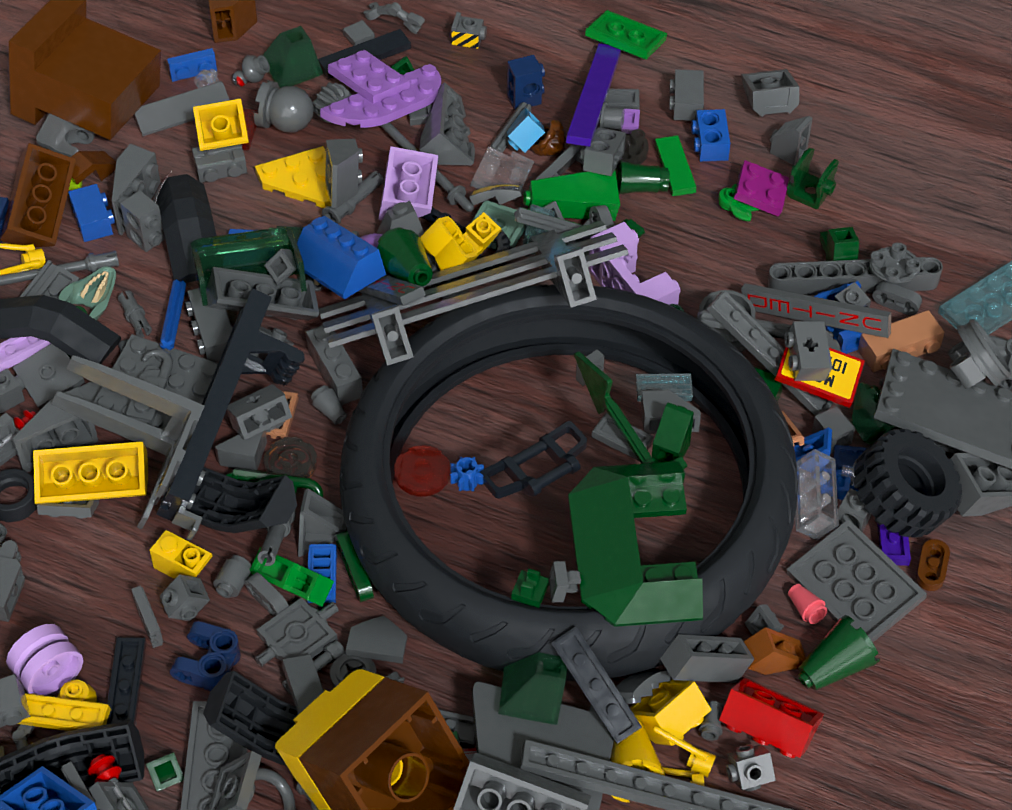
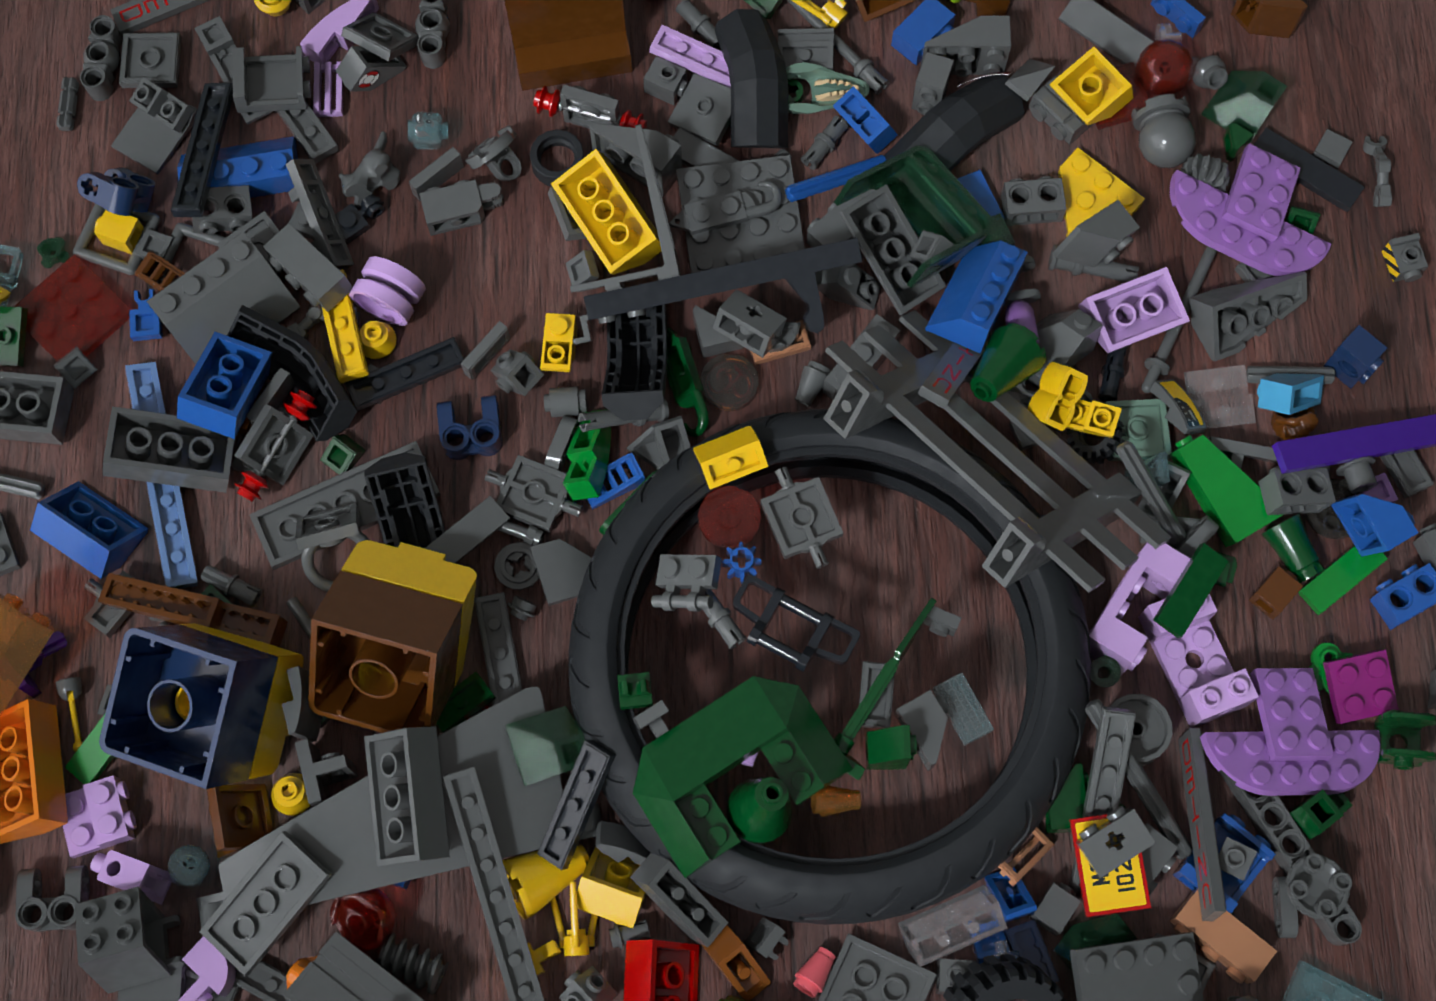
camera: 65 degrees right, 20 degrees up
none -> dark grey plate [565,250,600,286]
none -> dark grey plate [651,554,722,612]
none -> yellow panel [693,426,768,490]
none -> dark grey pin [702,589,746,650]
none -> dark green cone [726,777,792,844]
none -> dark grey plate [760,467,843,569]
none -> clear orange cone [811,785,861,817]
none -> blue brick [833,86,898,154]
none -> dark grey brick [1001,176,1066,226]
none -> dark grey slope [1005,59,1055,101]
none -> clear red cylinder [1136,39,1193,96]
none -> lavender plate [1138,594,1259,728]
none -> dark green tile [1153,543,1229,638]
none -> medium lavender plate [1200,668,1380,796]
none -> dark green slope [1223,123,1254,162]
none -> reddish brown brick [1249,566,1303,620]
none -> blue slope [1331,494,1418,557]

